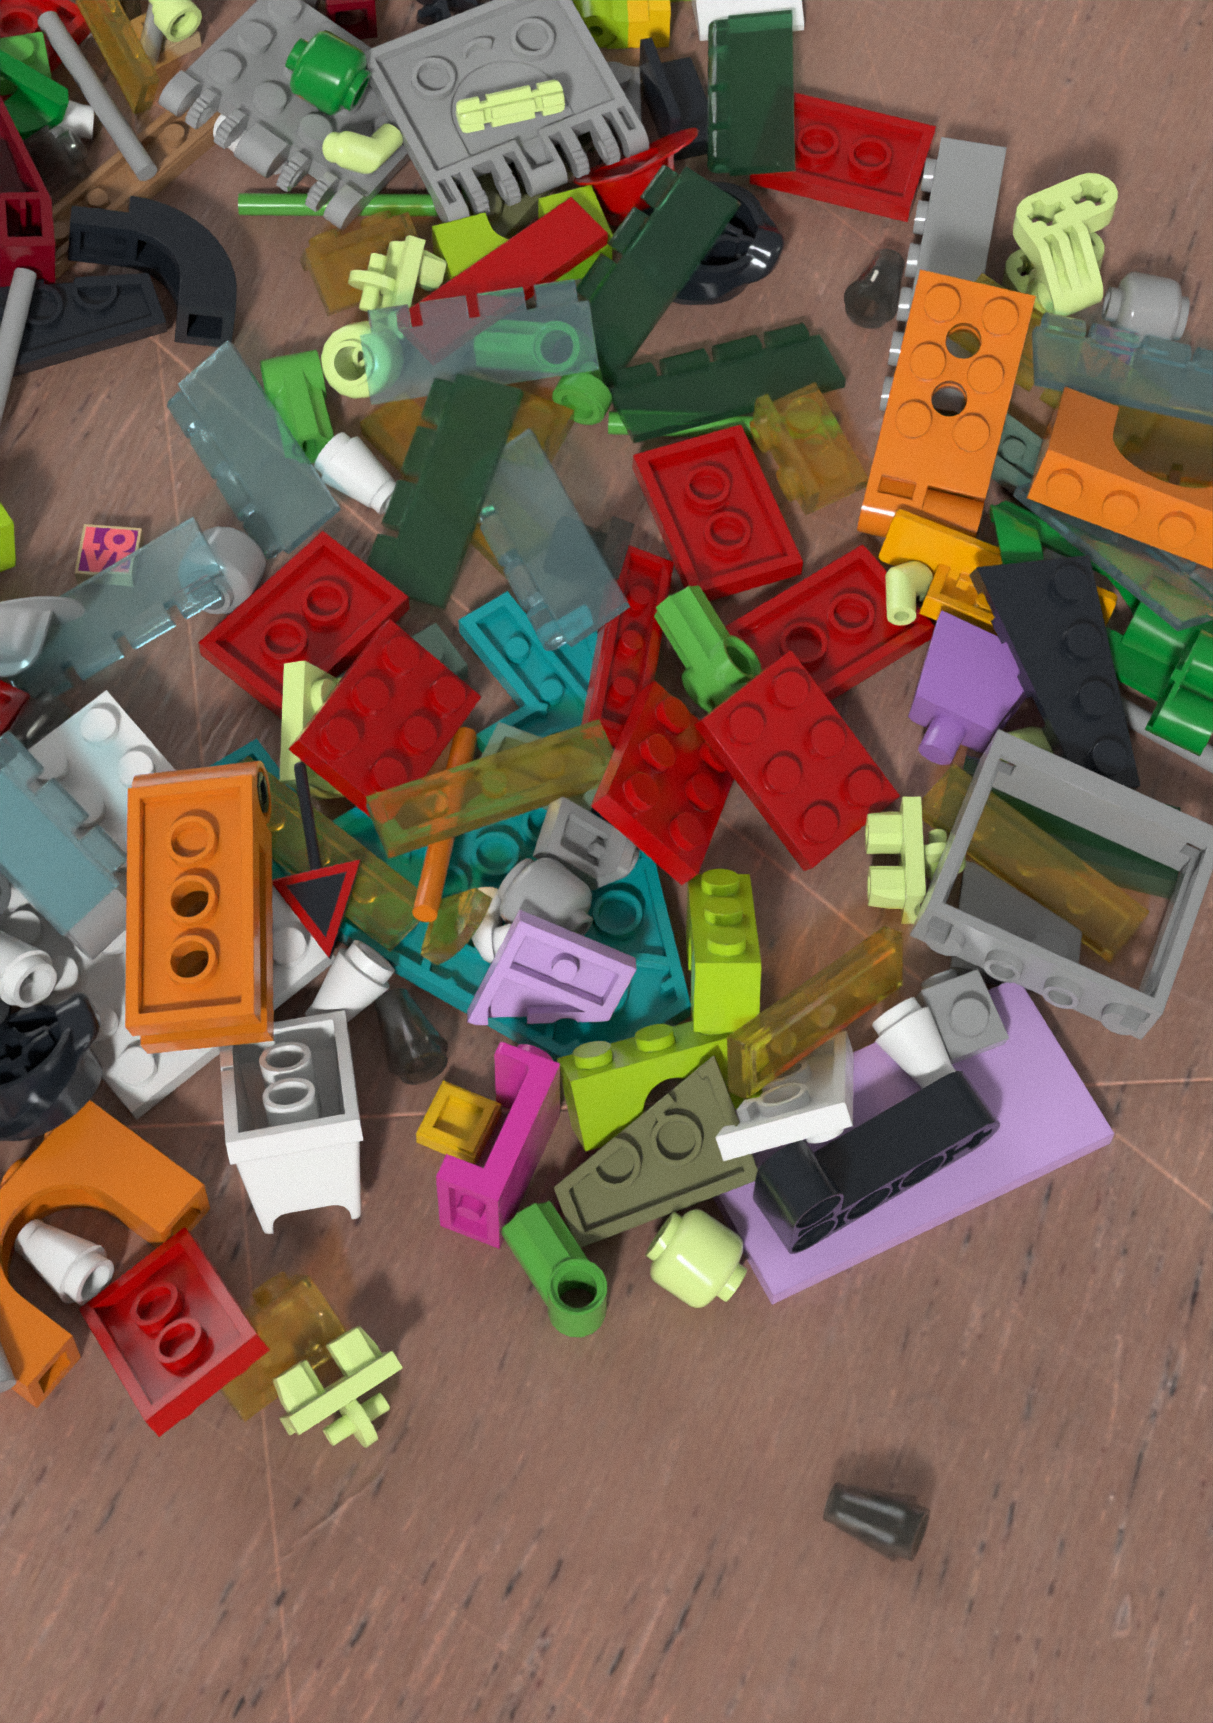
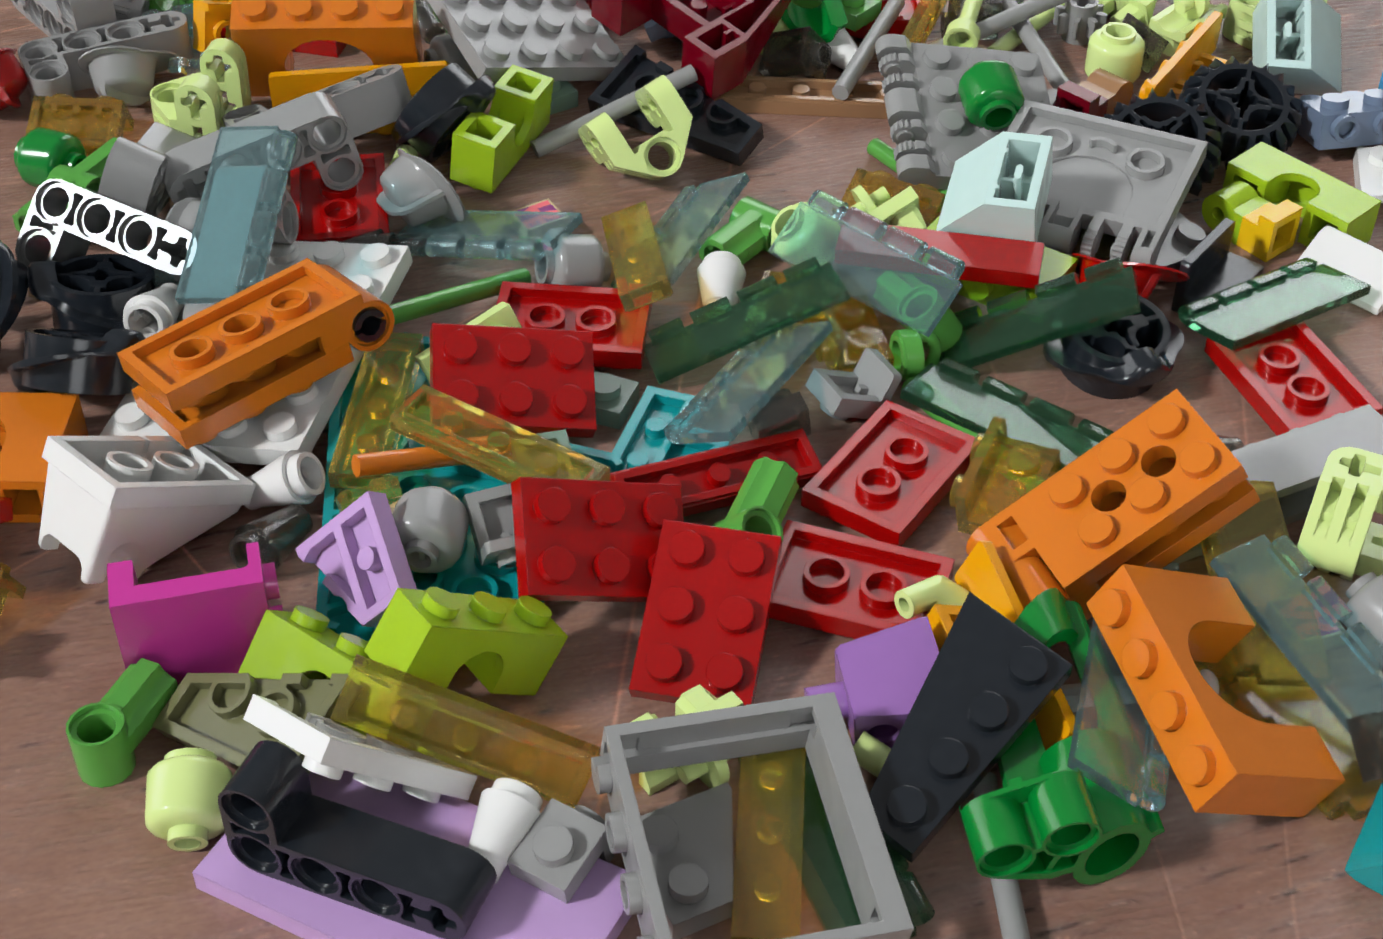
camera: 55 degrees right, 20 degrees down
black arch [68,196,237,349] -> none
piece [272,762,362,960] -> none
yellowish green arm [322,124,403,174] -> none
yellowish green axle [456,79,565,133] -> none
none -> bright green bar [389,268,531,325]
none -> yellowish green piece [578,75,693,180]
none -> clear yellow tile [601,201,674,312]
none -> light grey bracket [805,348,902,420]
none -> light aqua slope [936,131,1053,242]

